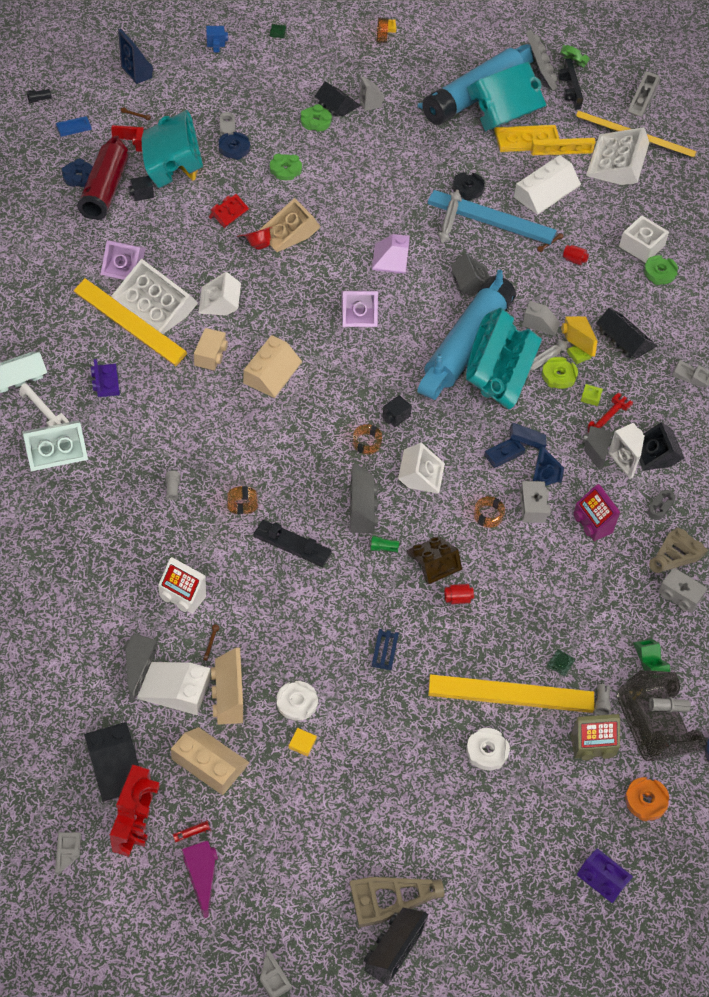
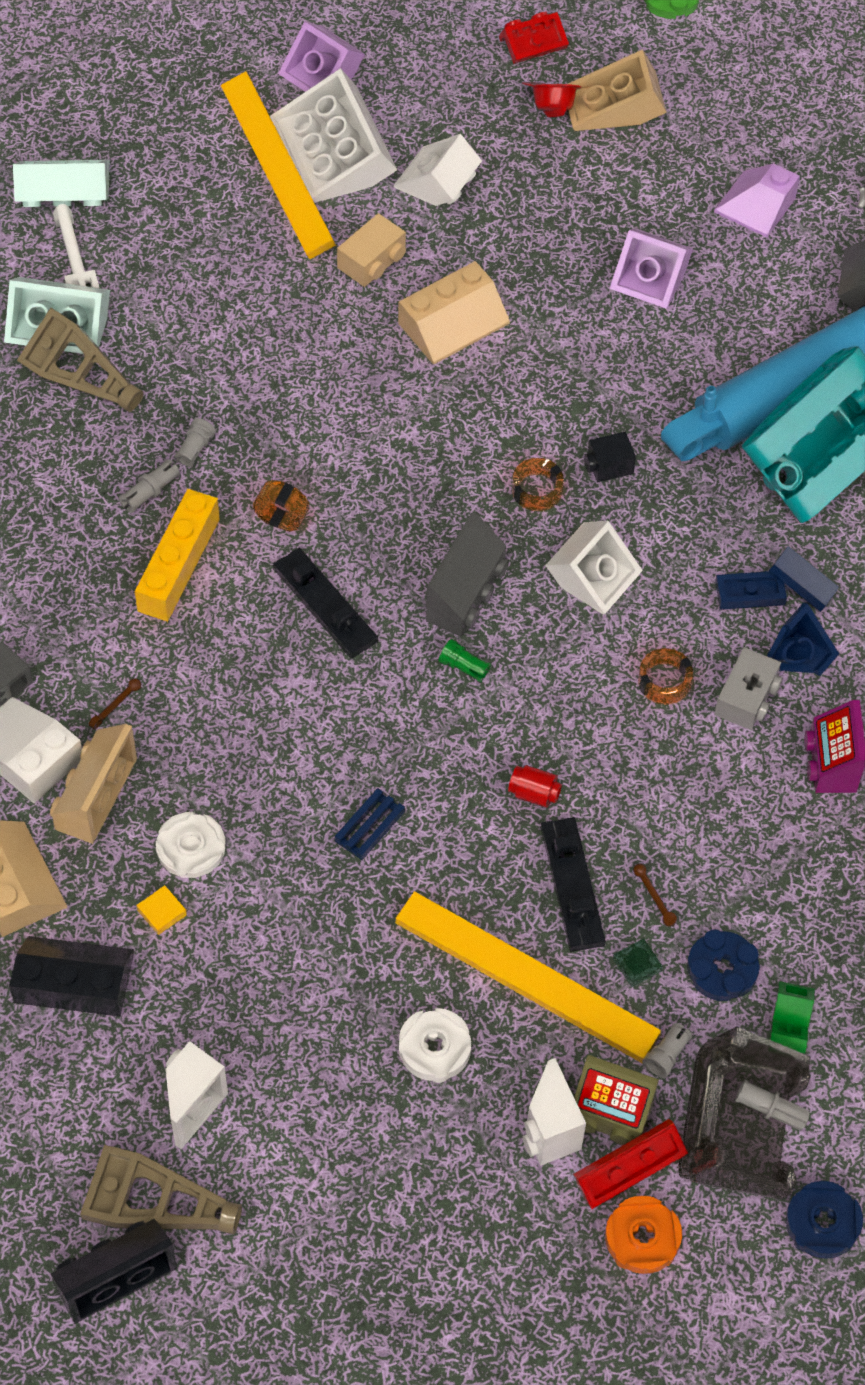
camera: 30 degrees right, 5 degrees up
dark purple bracket [90,359,120,397] -> none
slope [158,557,206,614] -> none
dark brown bracket [407,537,463,584] -> none
dark purple bracket [577,848,633,903] -> none
none -> black slope [9,936,134,1017]
none -> dark tan plate [17,307,144,412]
none -> light grey pin [119,459,180,513]
none -> yellow brick [135,488,220,622]
none -> white slope [166,1041,228,1149]
none -> white slope [523,1058,586,1166]
none -> black hinge [540,817,606,952]
none -> red tile [573,1119,688,1209]
none -> reddish brown hinge [633,863,677,927]
none -> dark blue plate [687,929,760,1001]

